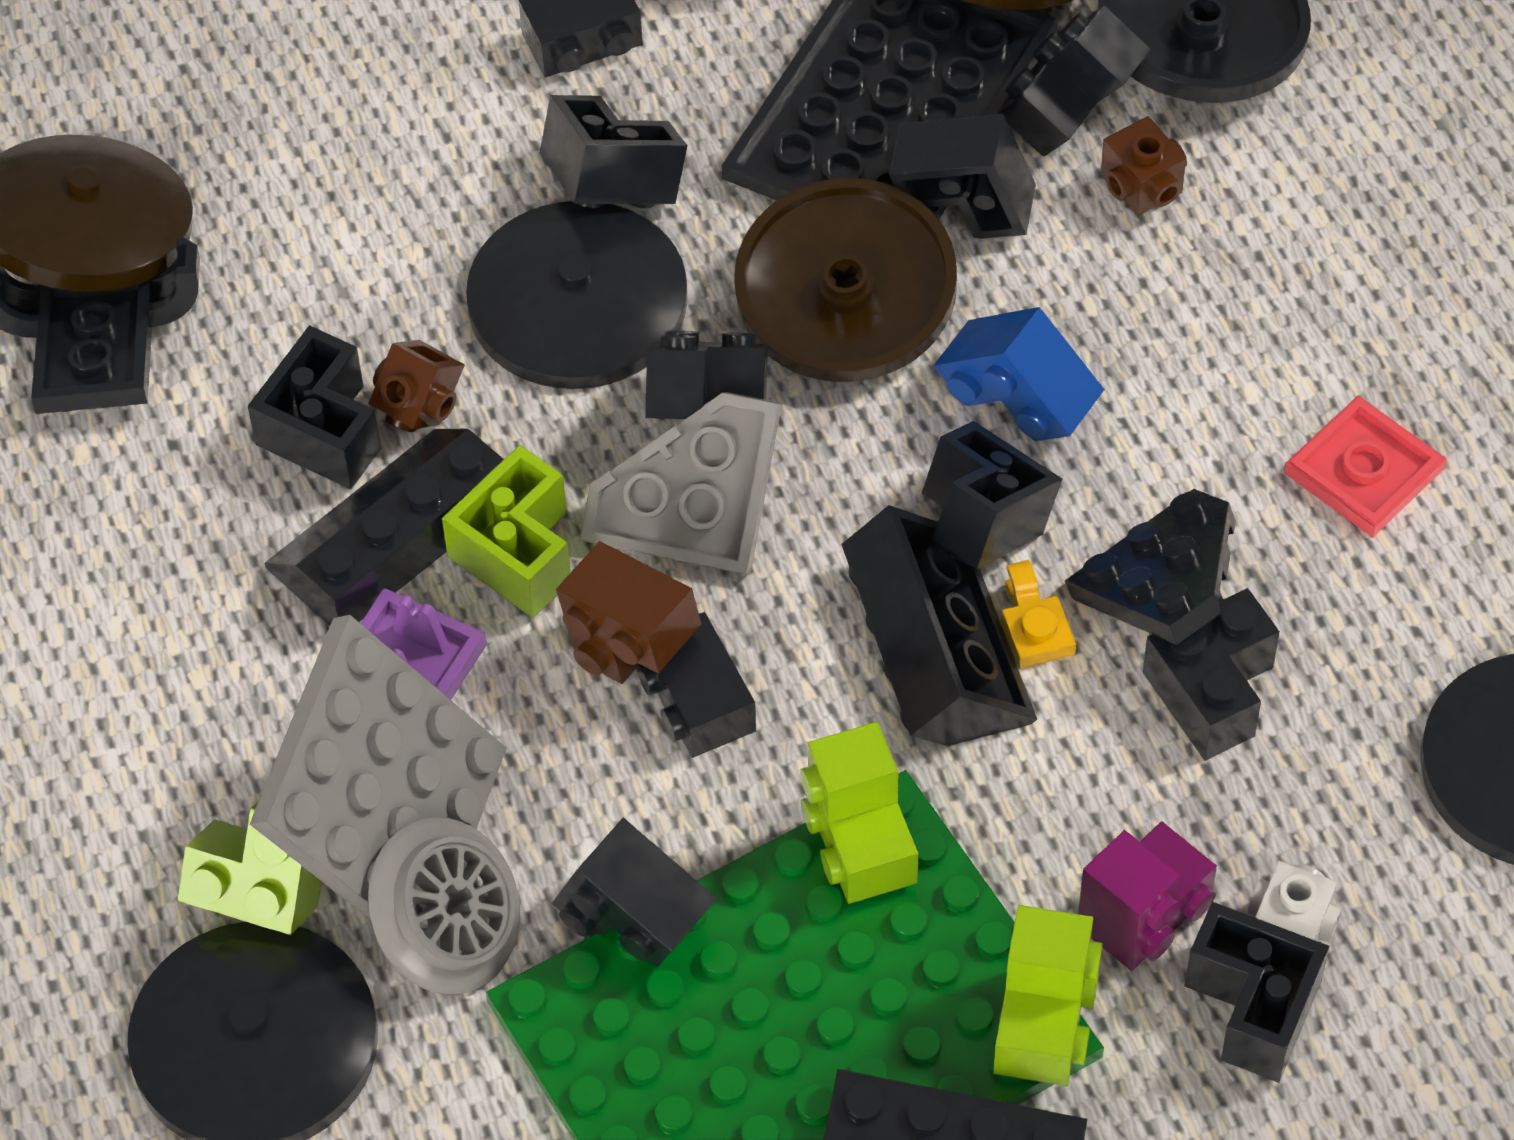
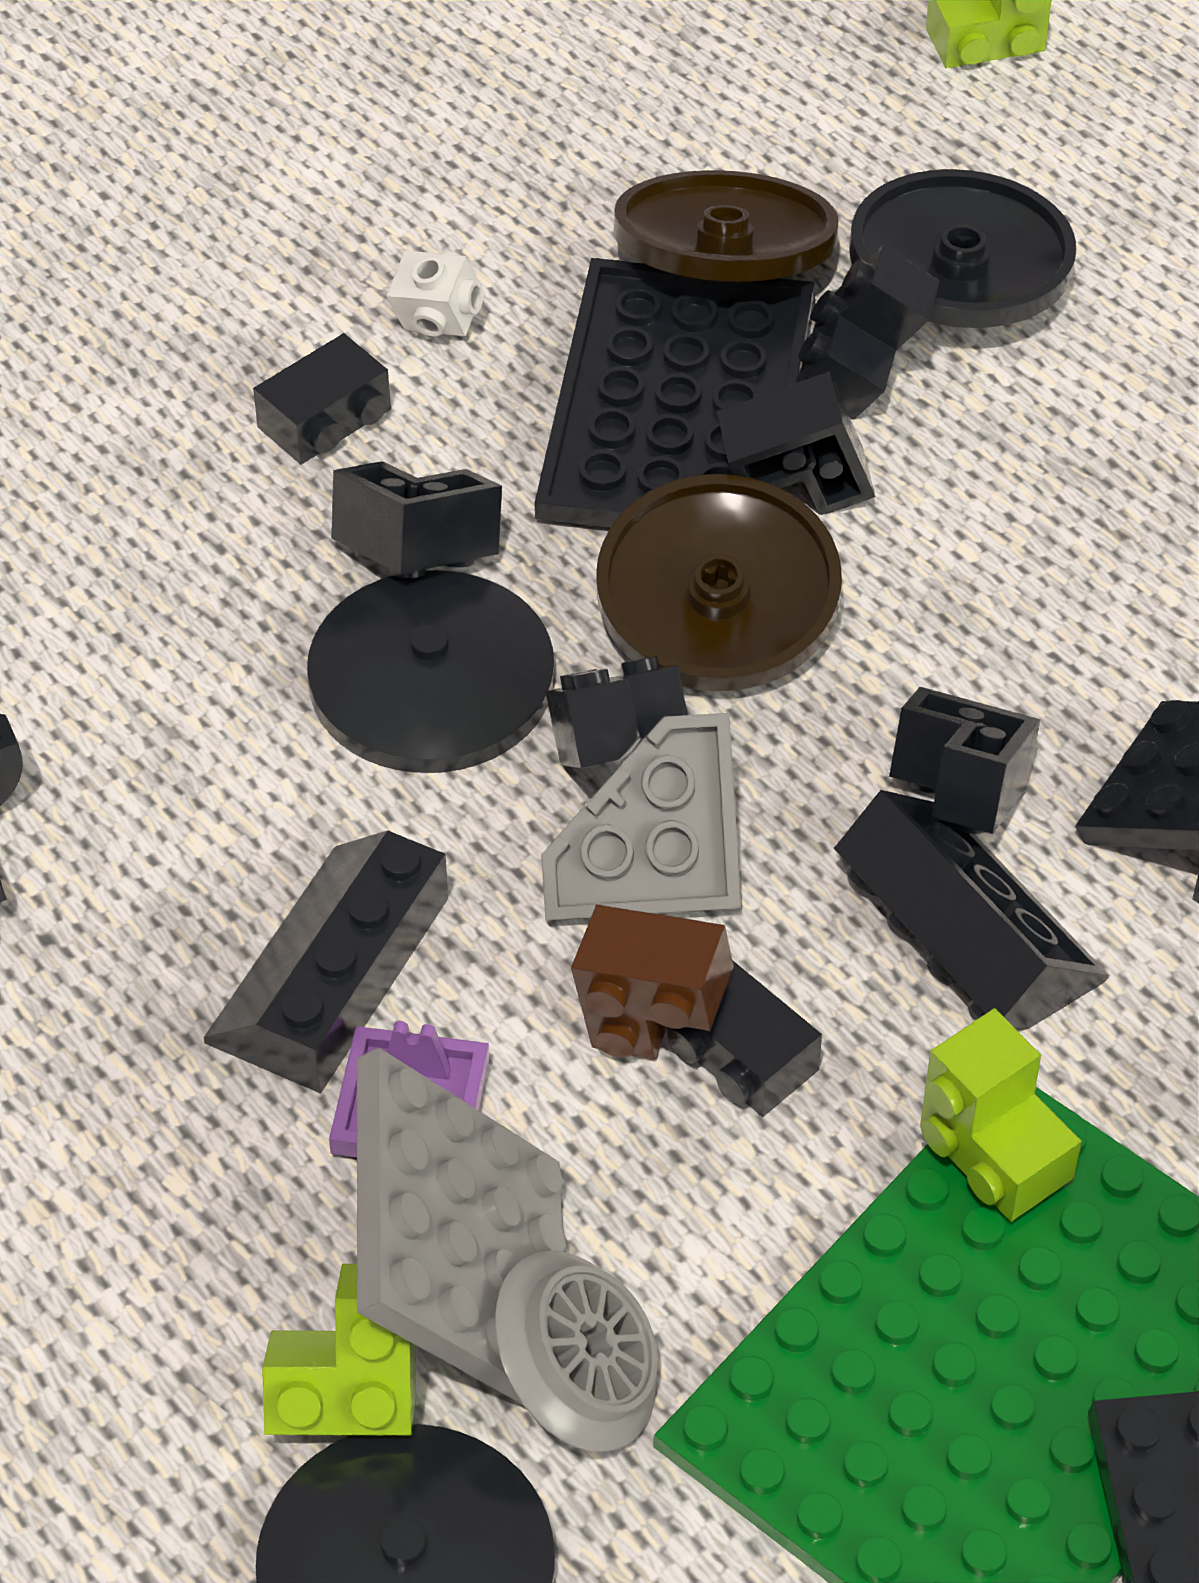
camera: 20 degrees left, 5 degrees down
black brick [248,325,381,489] -> none
reddish brown brick [368,340,465,432] -> none
lime brick [442,445,571,618] -> none
black brick [551,817,717,968] -> none
blue brick [933,307,1105,441] -> none
yellow plate [1001,560,1076,669] -> none
reddish brown brick [1100,116,1187,216] -> none

